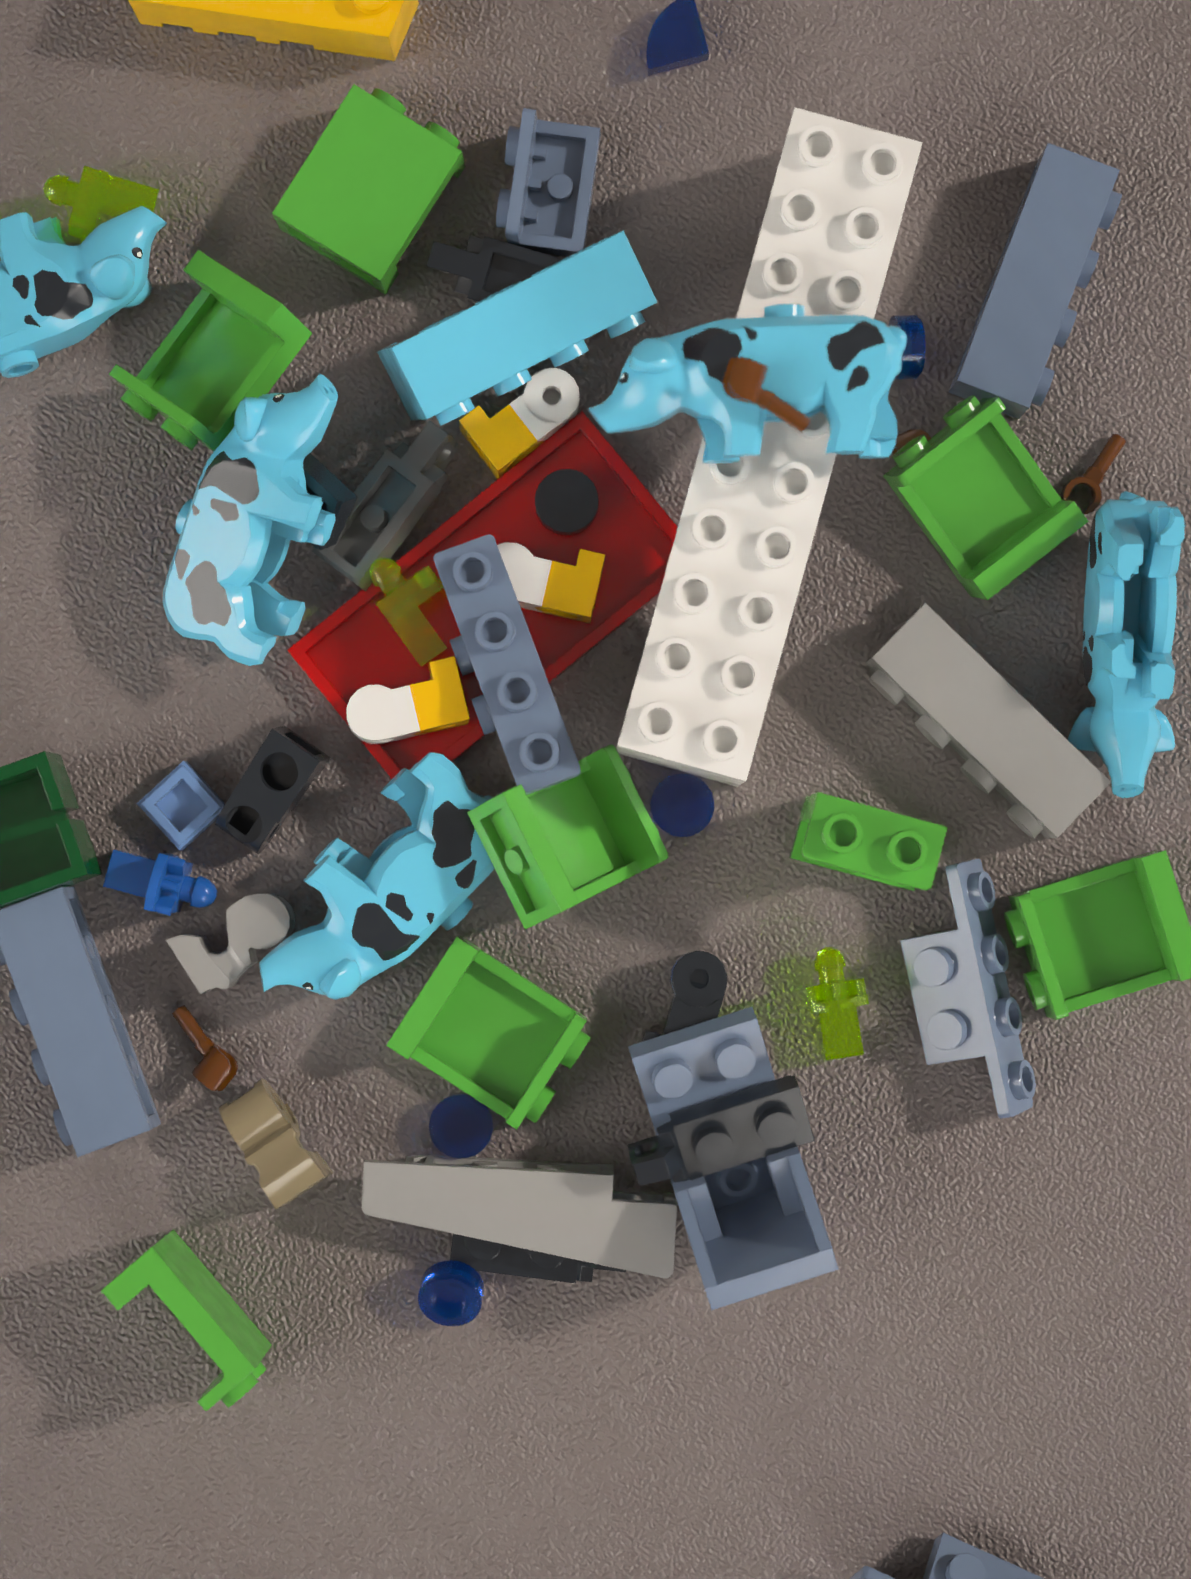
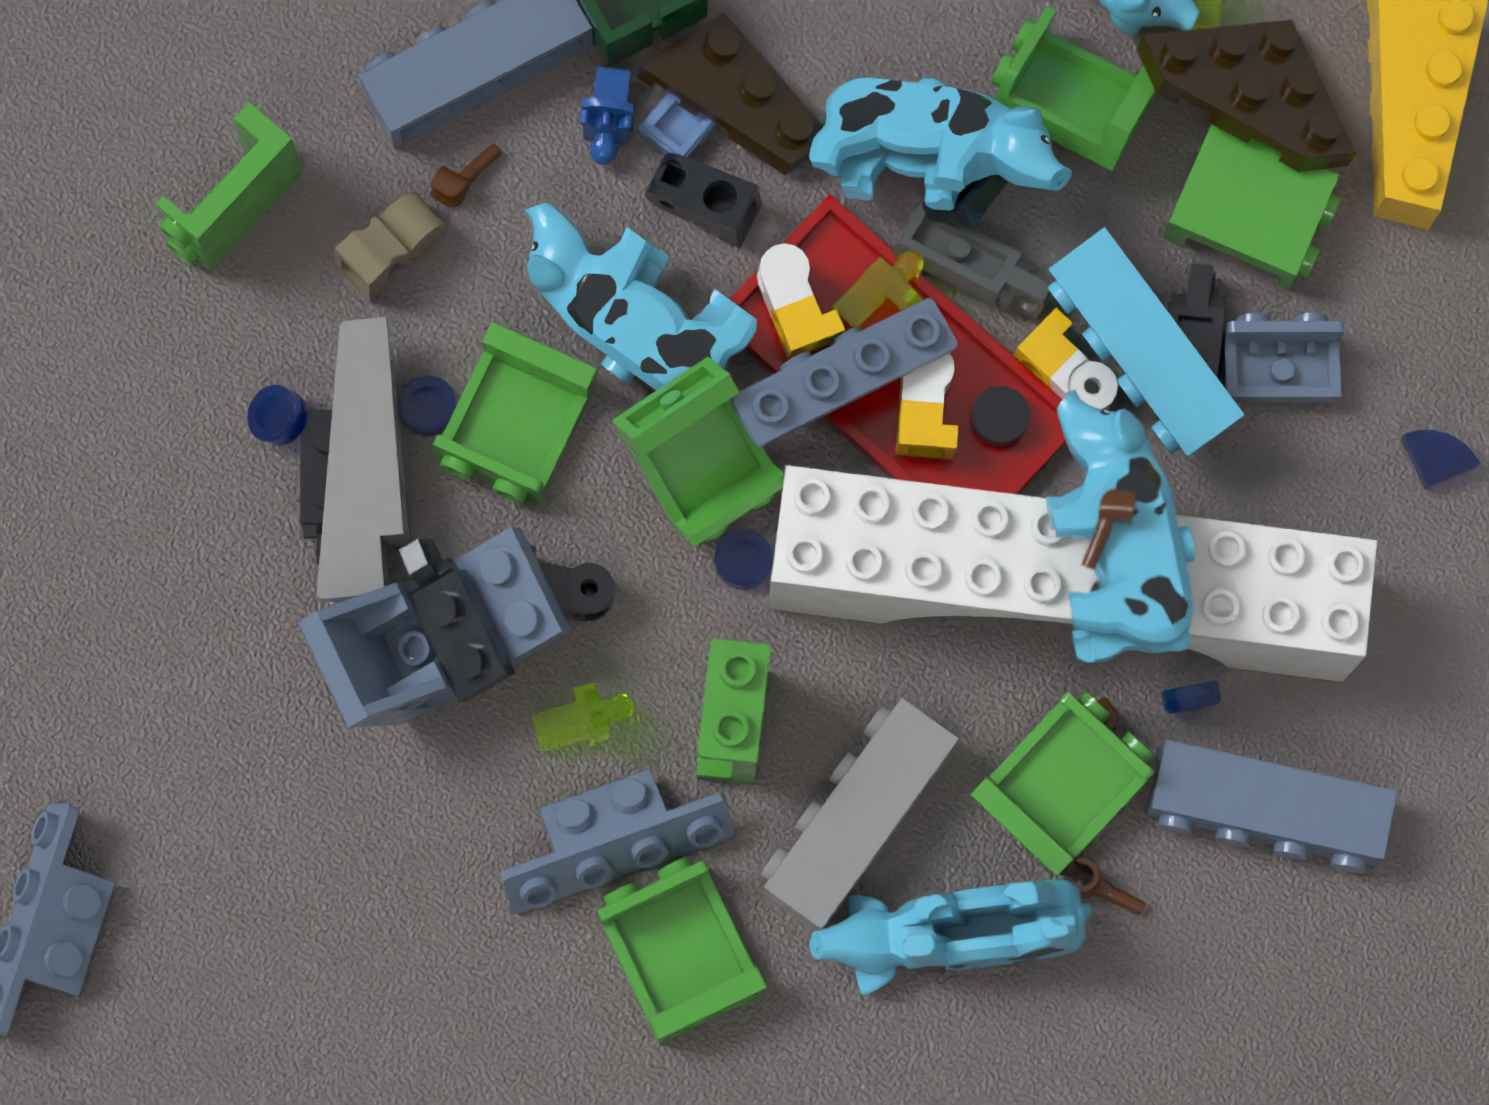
camera: 75 degrees right, 10 degrees down
light grey leg [166,893,295,994] -> none
none -> dark brown wing [635,12,823,176]
none -> dark brown plate [1136,19,1356,172]

